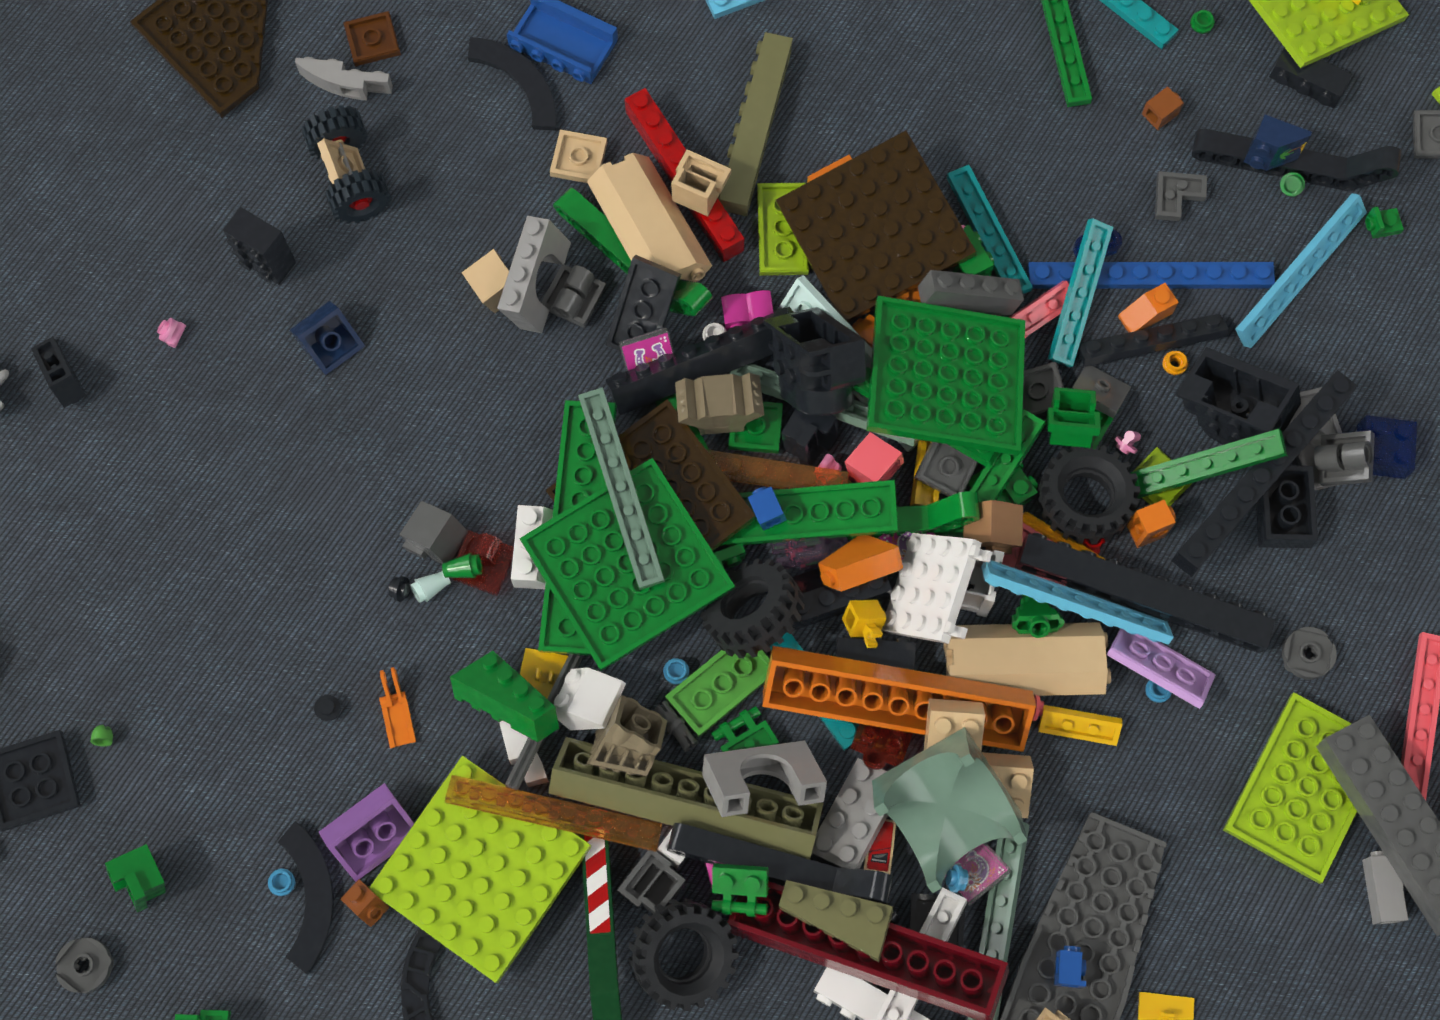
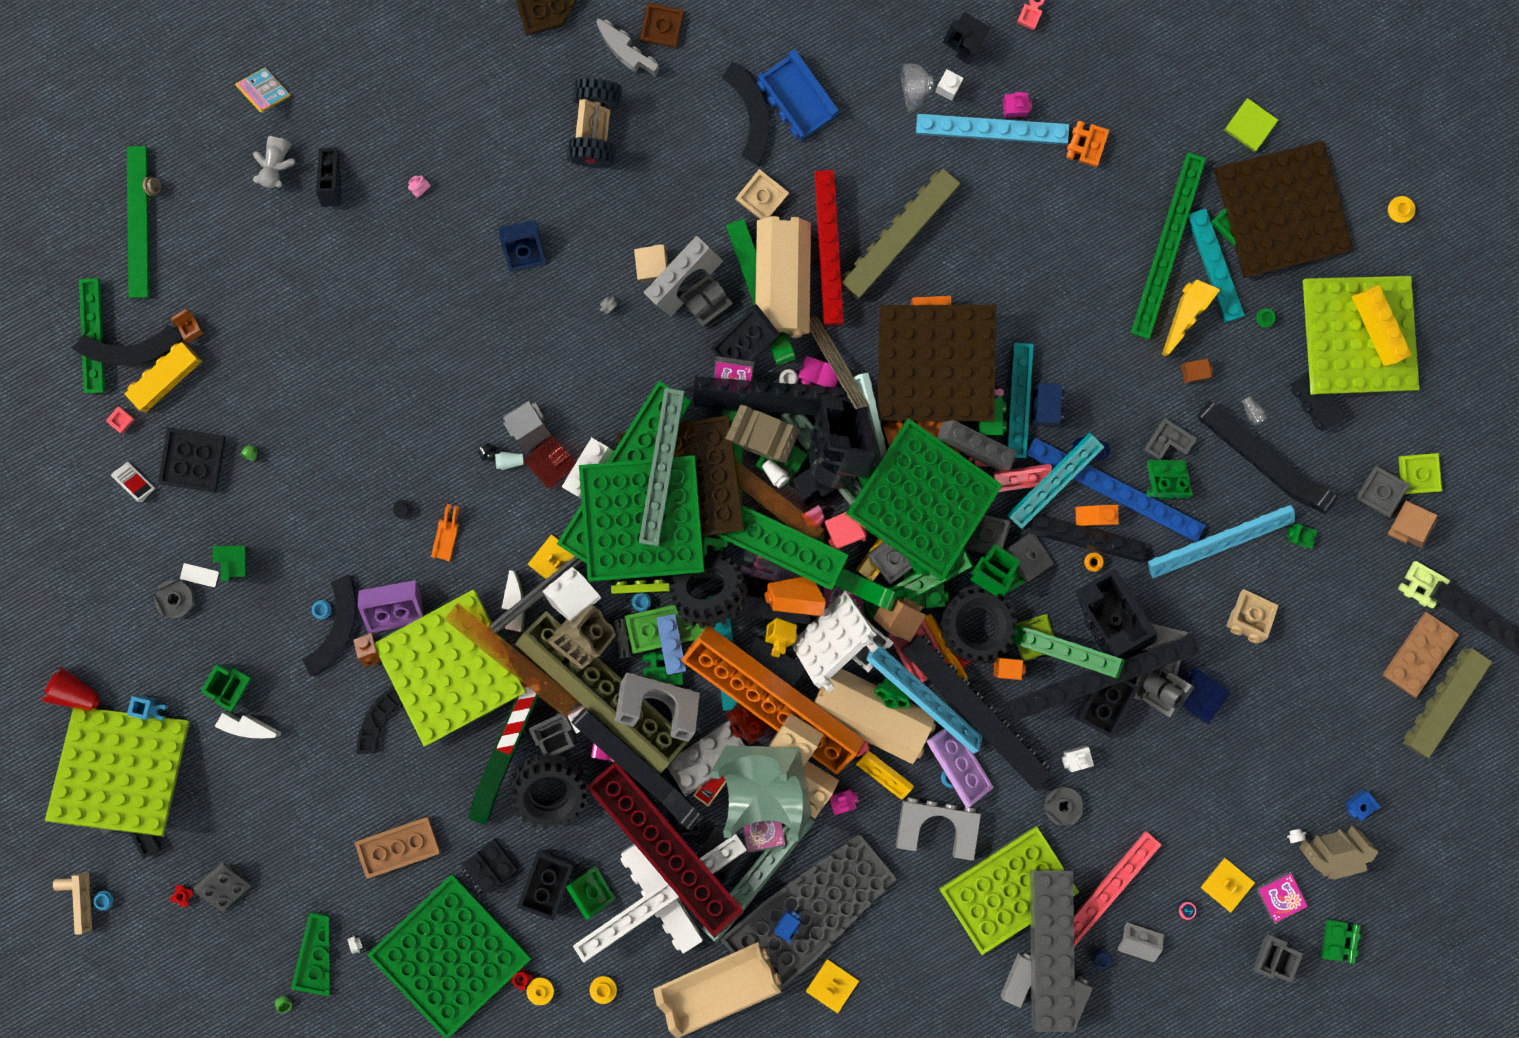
camera: 30 degrees right, 15 degrees up
black brick [223,207,296,285] -> none
green cone [442,553,483,578] -> none
green wedge [450,651,559,742] -> none
tan plate [671,150,731,216] -> none
green plate [712,863,768,917] -> none
blue brick [748,487,787,531] -> none
lime tile [757,183,809,276] -> none
olive wing [779,880,893,962] -> none
dark azure plate [945,865,968,893] -> none
bright pink plate [1115,431,1141,455] -> none
dark blue slope [1244,115,1312,171] -> none
green plate [1280,172,1305,196] -> none
none -> white sticker [180,563,219,587]
none -> light grey plate [599,296,617,314]
none -> lime plate [611,580,670,593]
none -> medium blue plate [657,614,686,675]
none -> white cone [762,460,790,488]
none -> dark tan sticker [810,316,869,409]
none -> dark pink brick [829,788,859,815]
none -> light grey arch [895,797,981,861]
none -> dark blue brick [1031,383,1065,427]
none -> white brick [1062,746,1094,772]
none -> green plate [1147,460,1192,499]
none -> yellow wedge [1162,280,1220,356]
none -> tan plate [1226,589,1278,643]
none -> clear cone [1241,396,1267,425]

